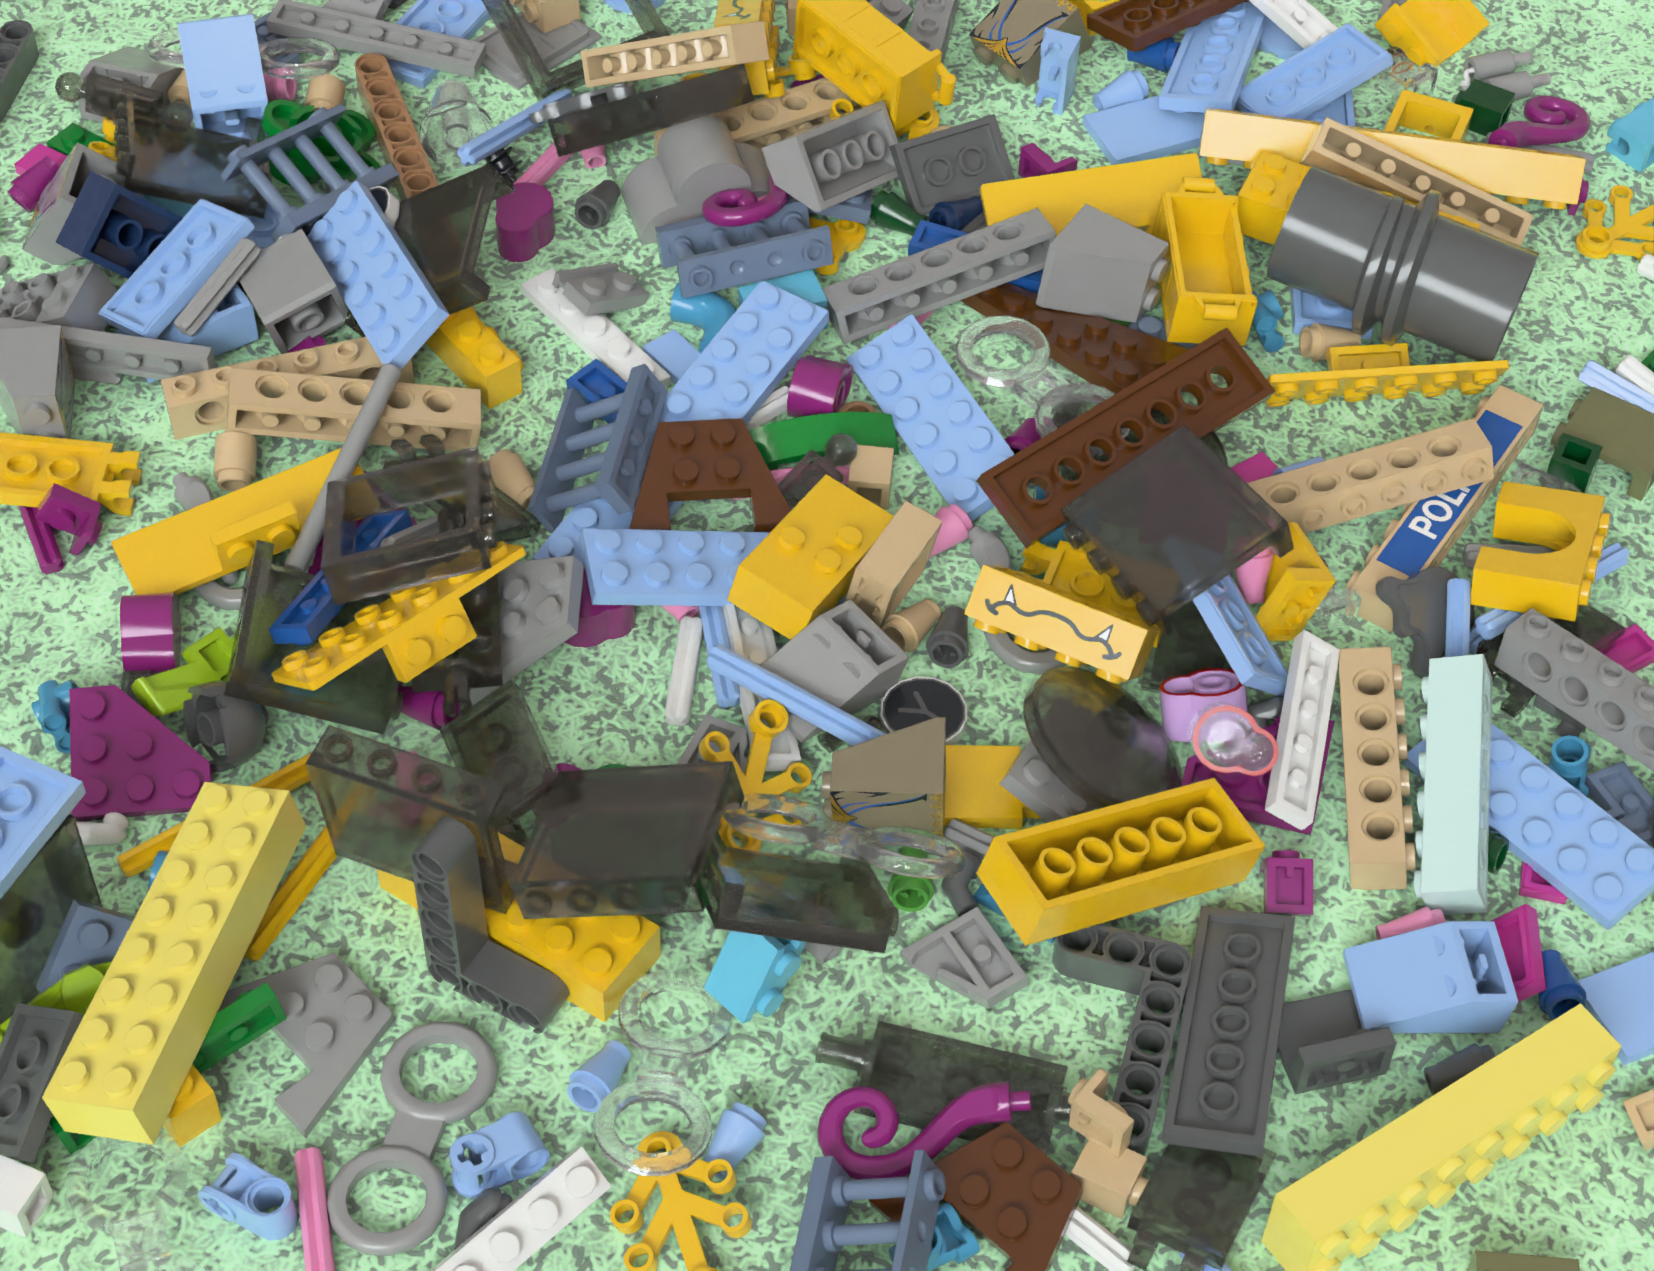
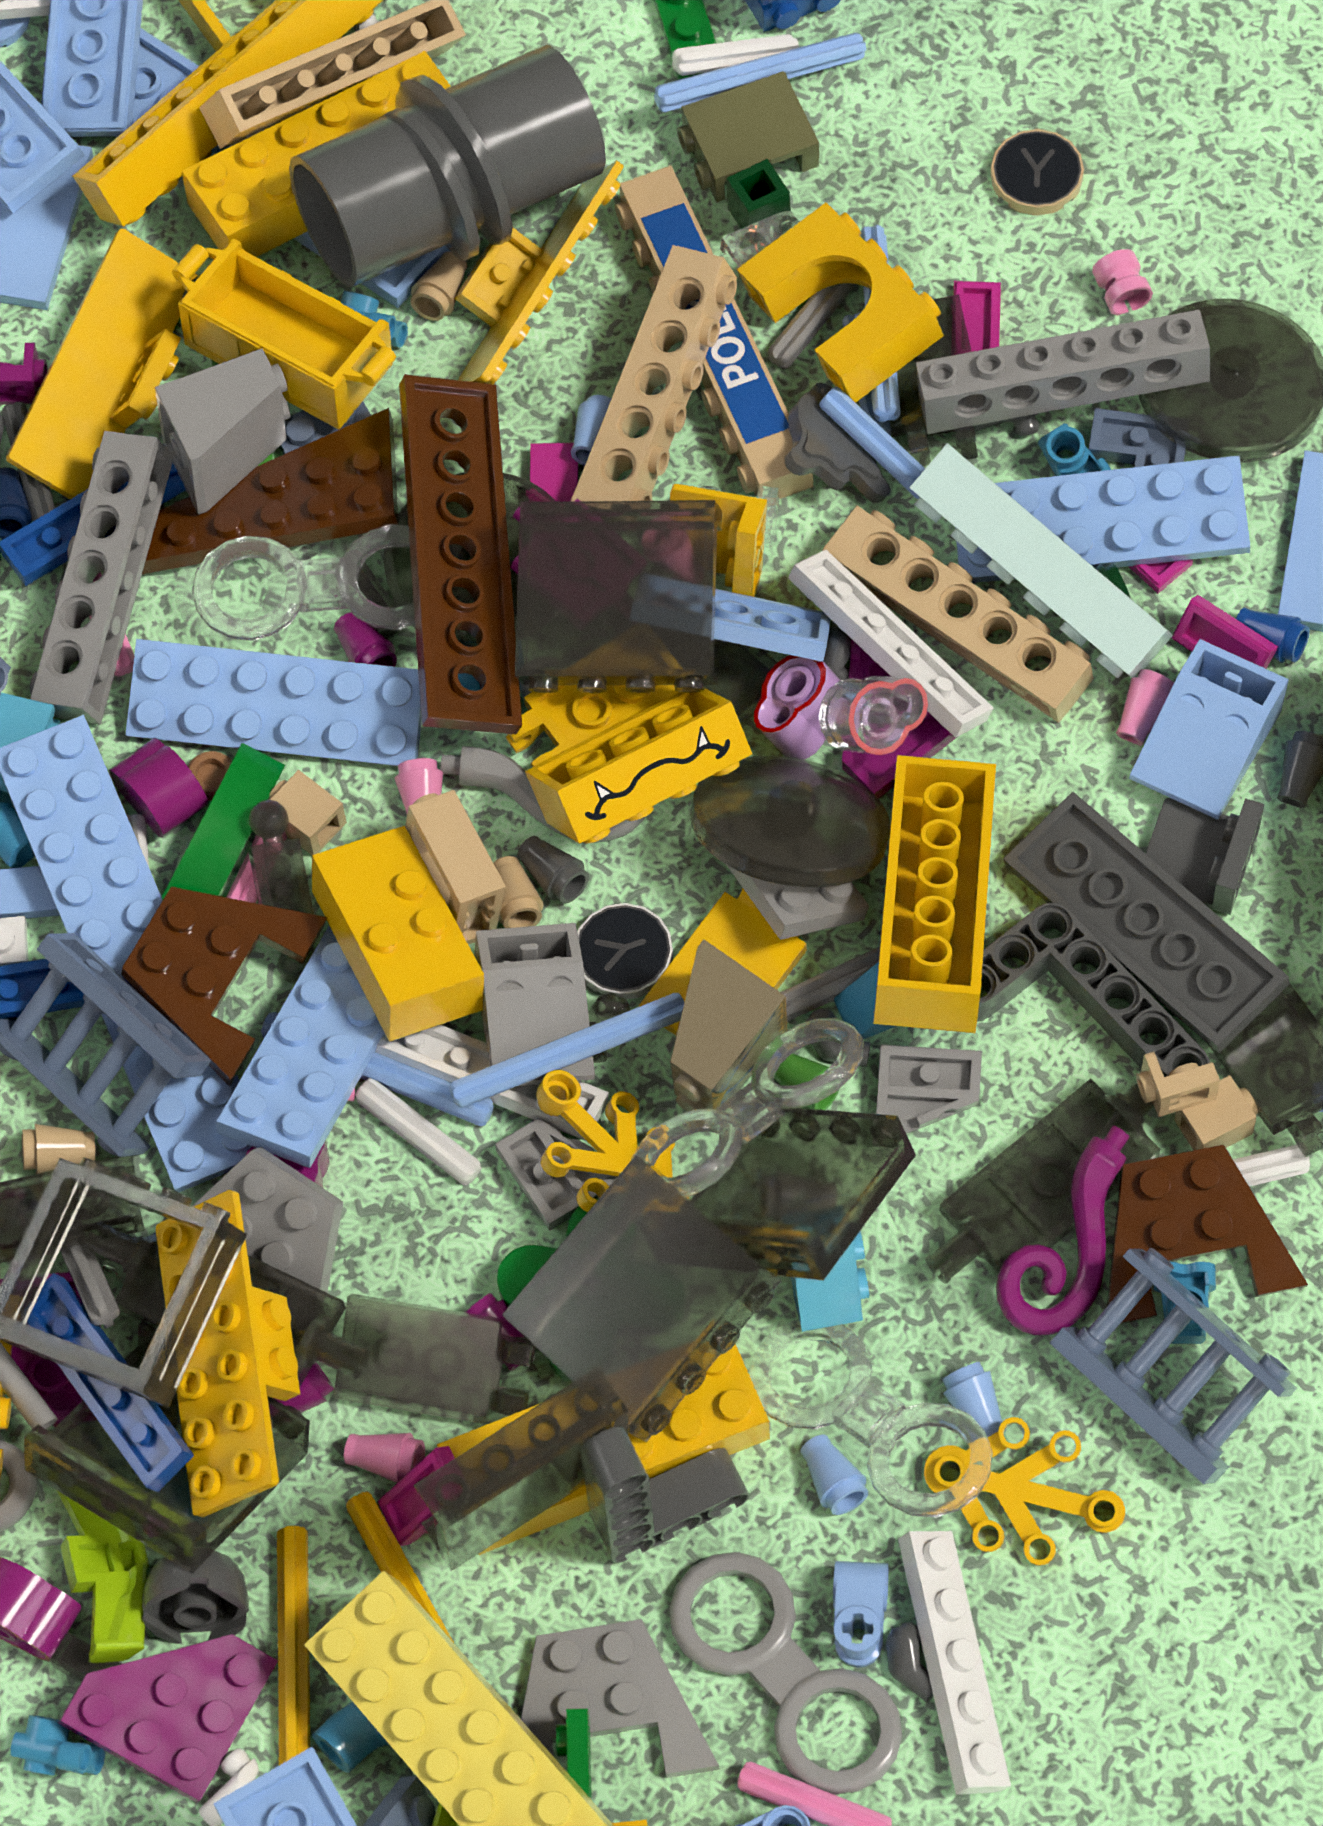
camera: 50 degrees left, 15 degrees up
magenta bracket [1260,850,1313,917] -> none

